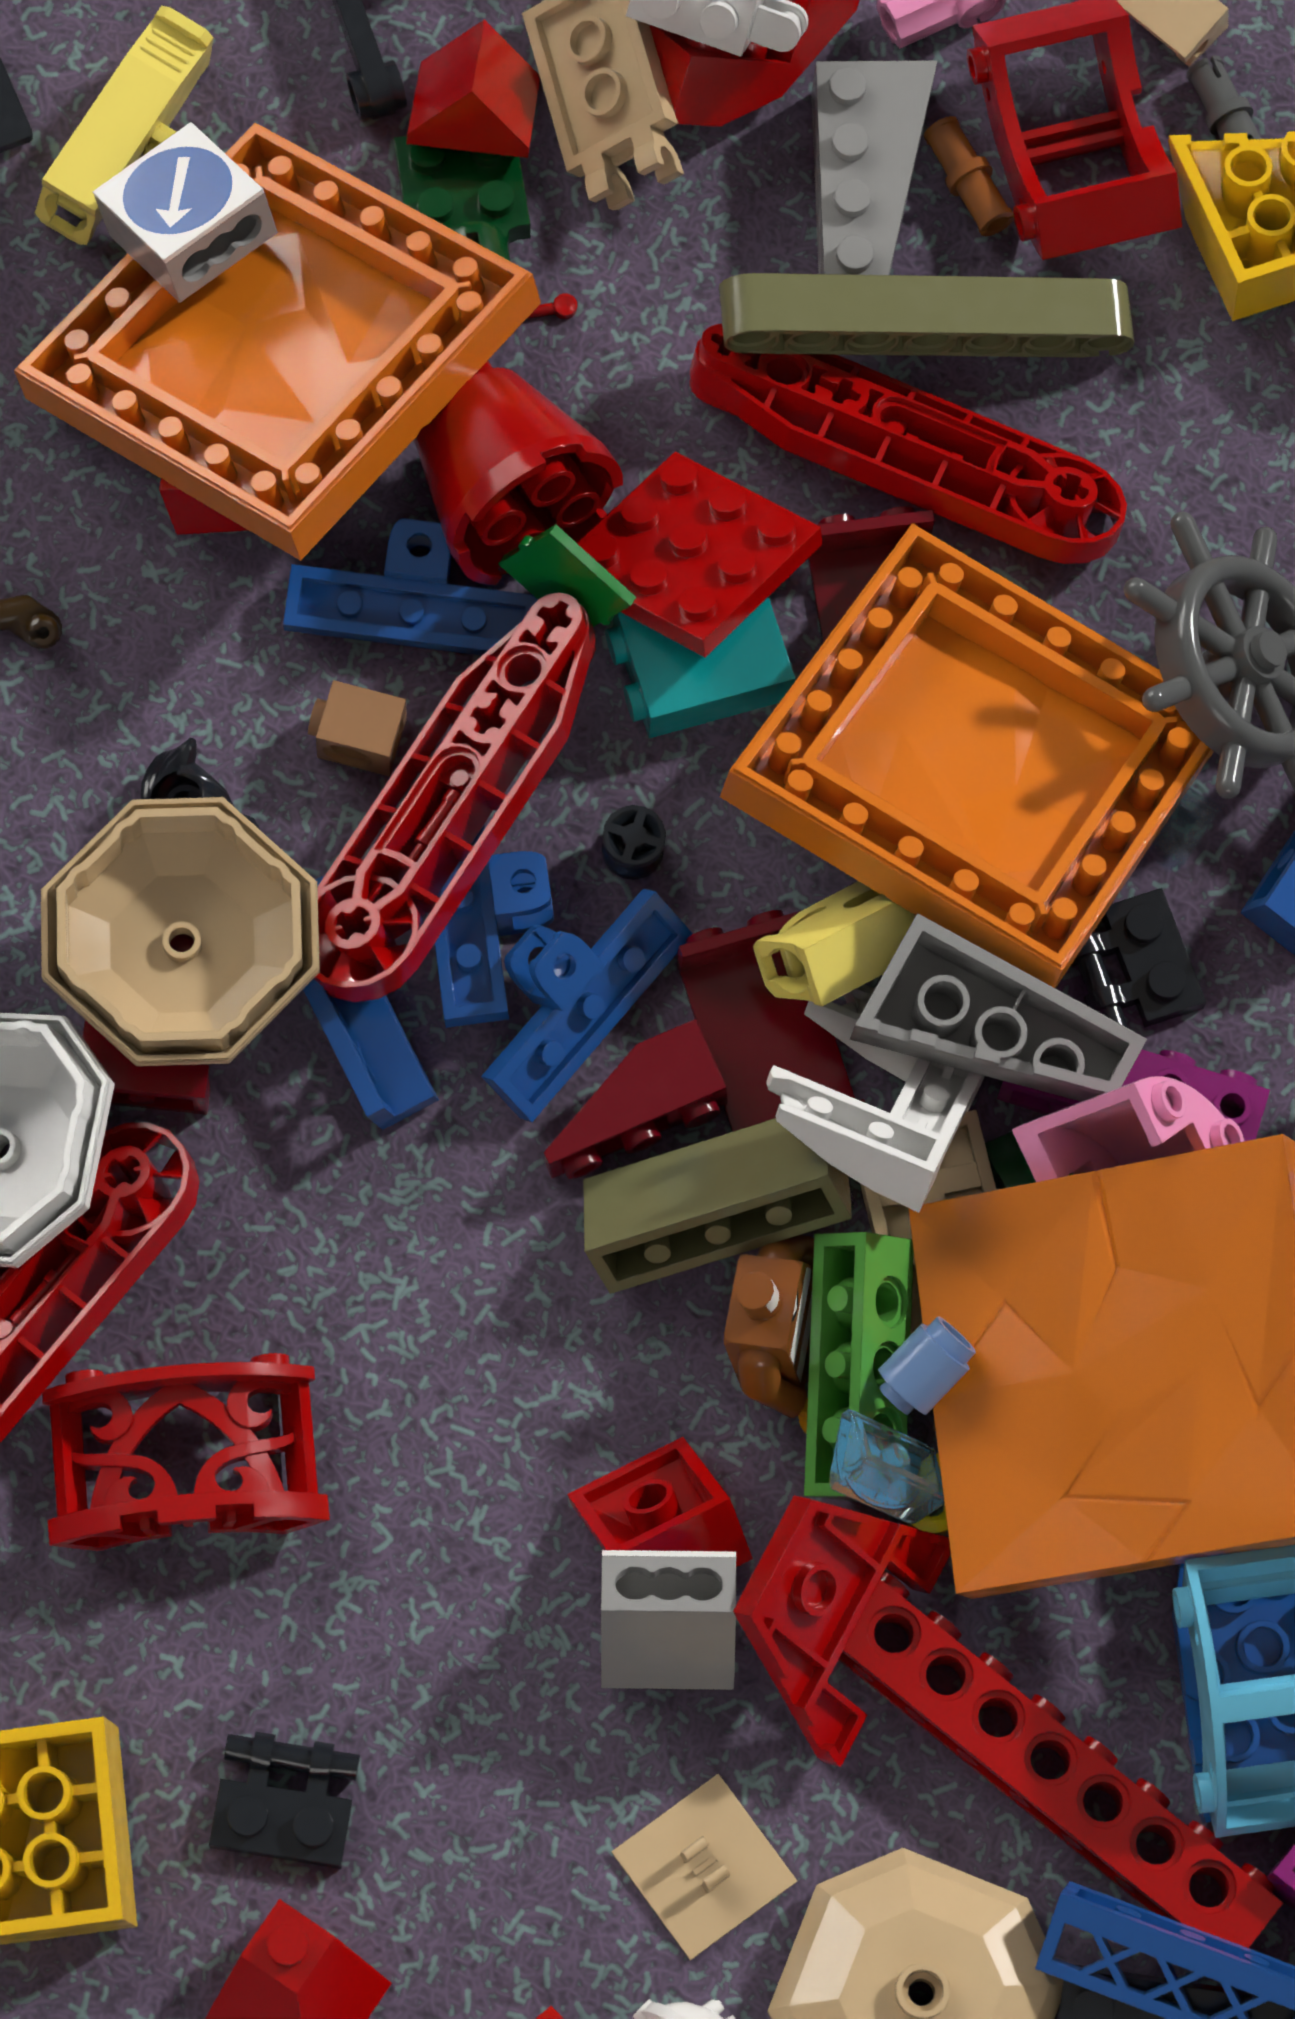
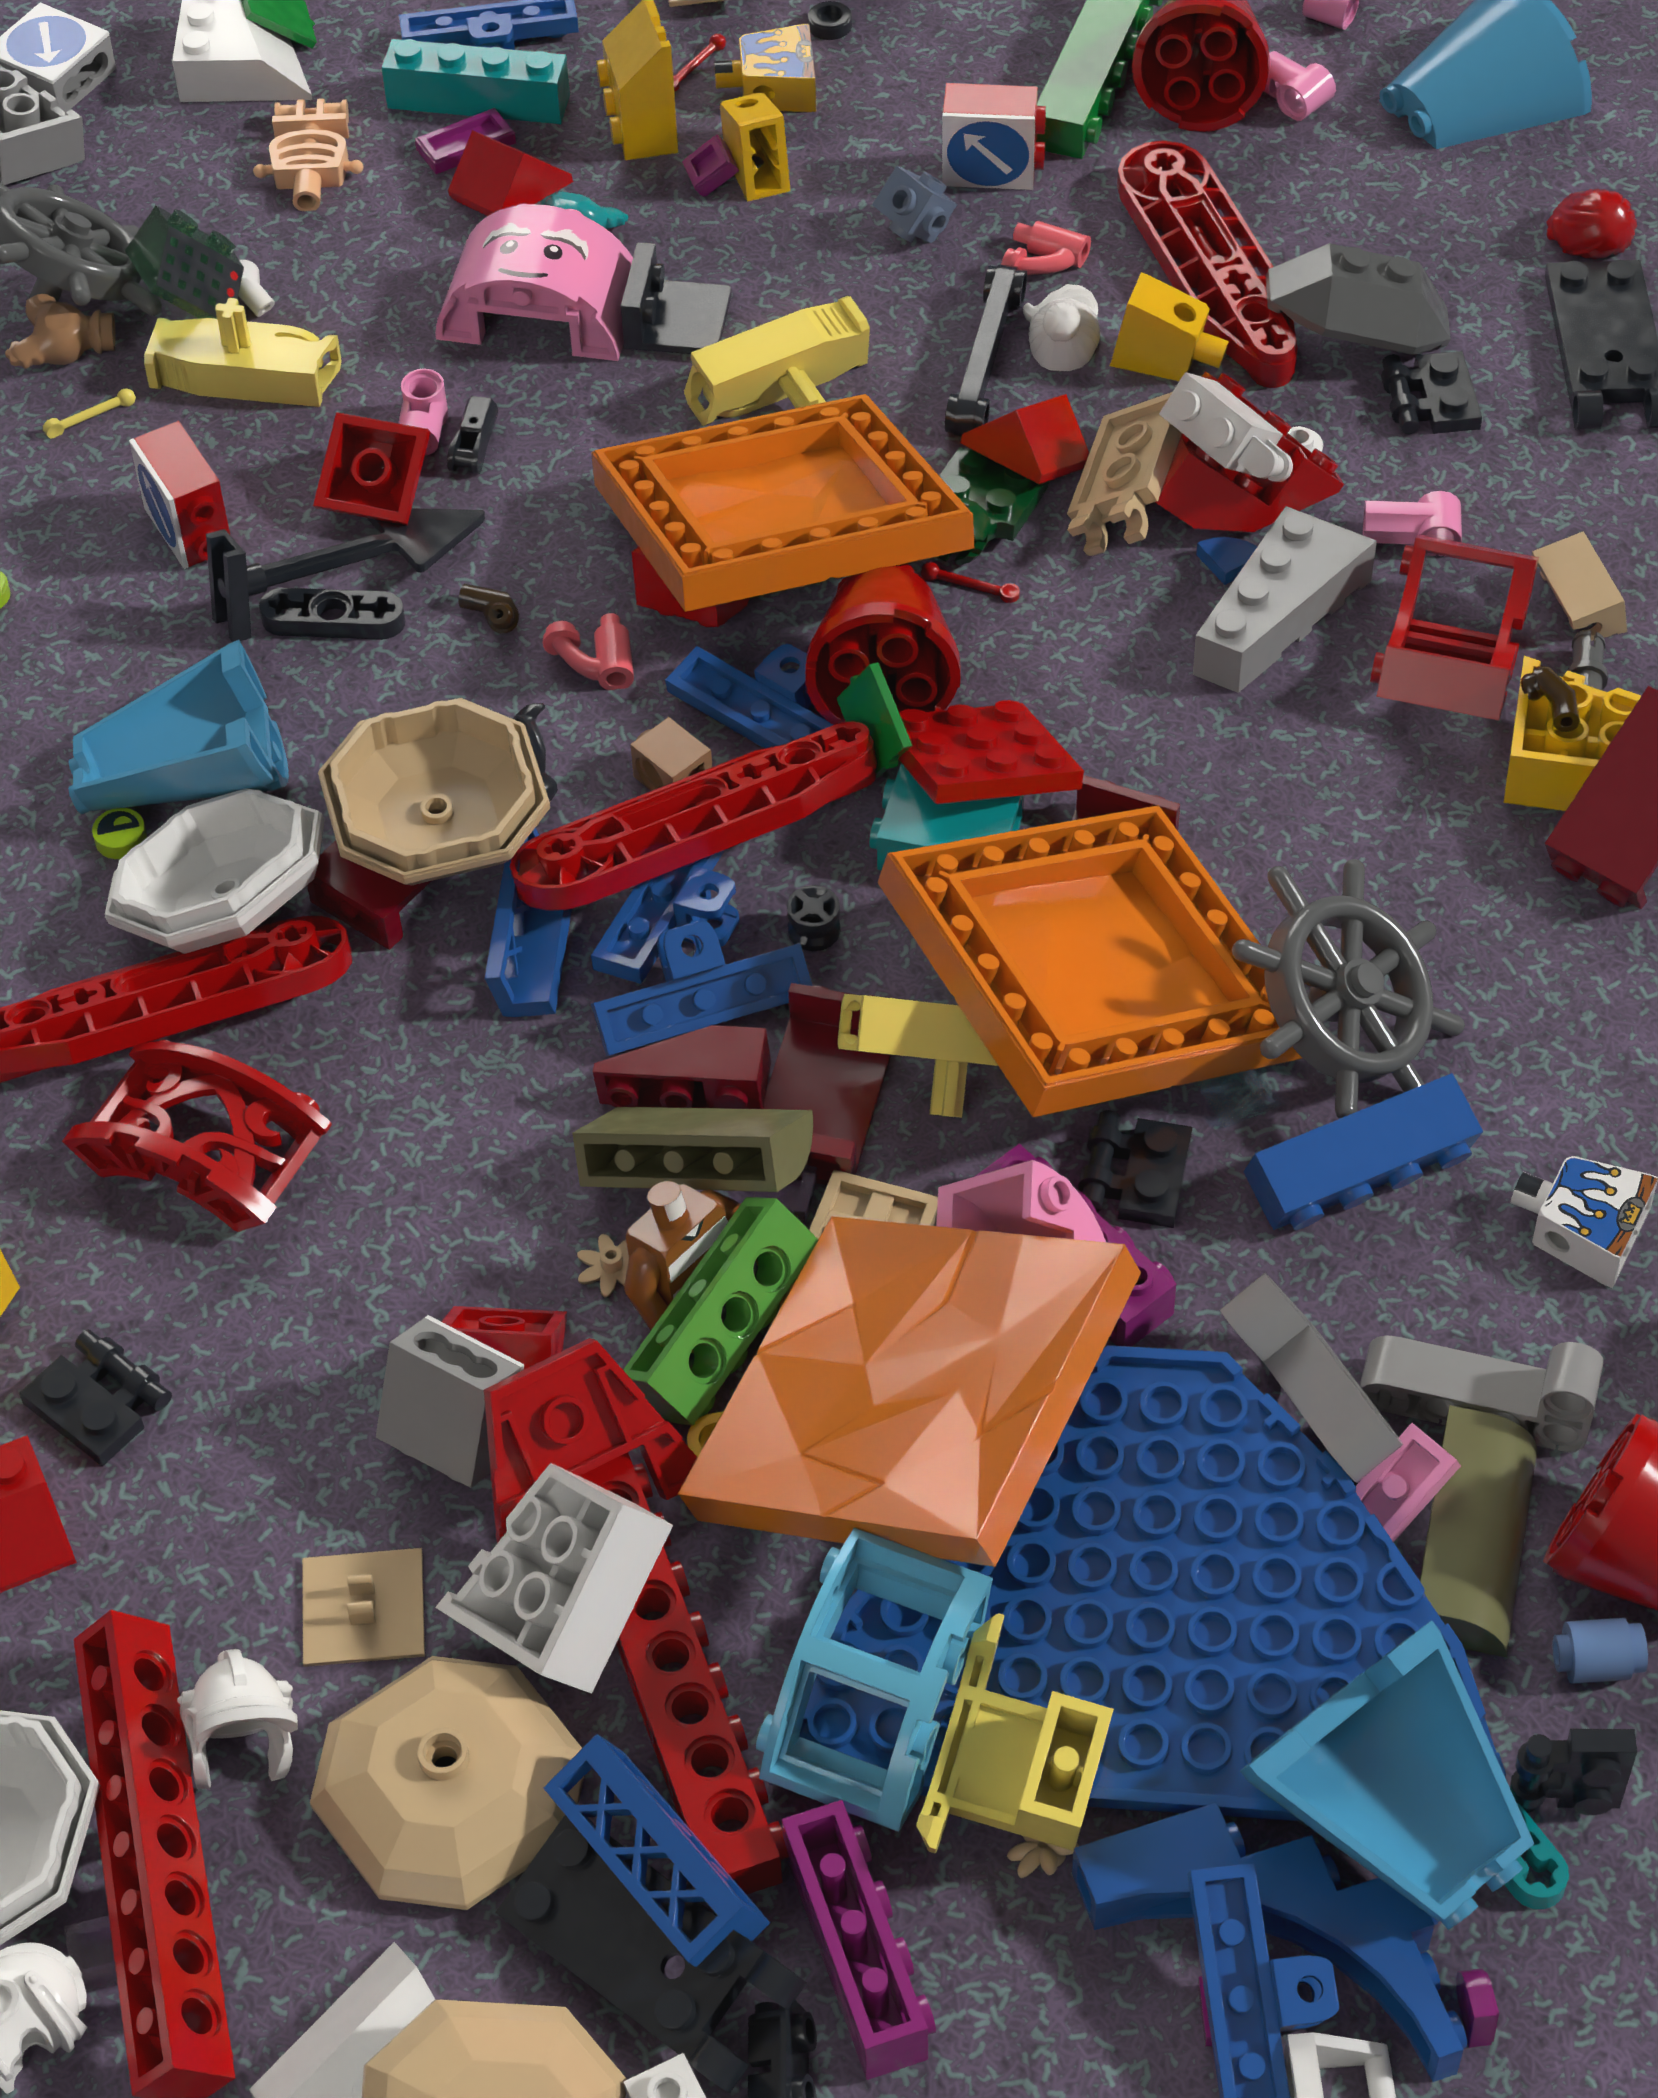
camera: 40 degrees right, 20 degrees down
piece [93,122,278,303] -> none
red beam [689,324,1127,564] -> none
olive beam [719,273,1134,357] -> none
white wedge [766,985,985,1213] -> none
clear light blue slope [830,1409,945,1524] -> none
light grey wedge [850,913,1147,1102] -> none
medium blue brick [878,1316,976,1415] -> none
dark orange pin [923,116,1014,237] -> none
none -> white wedge [435,1463,673,1694]
none -> coral plant [543,613,634,690]
none -> tan plant [577,1234,629,1298]
none -> blue tile [1196,537,1258,585]
none -> dark brown arm [1520,666,1580,732]

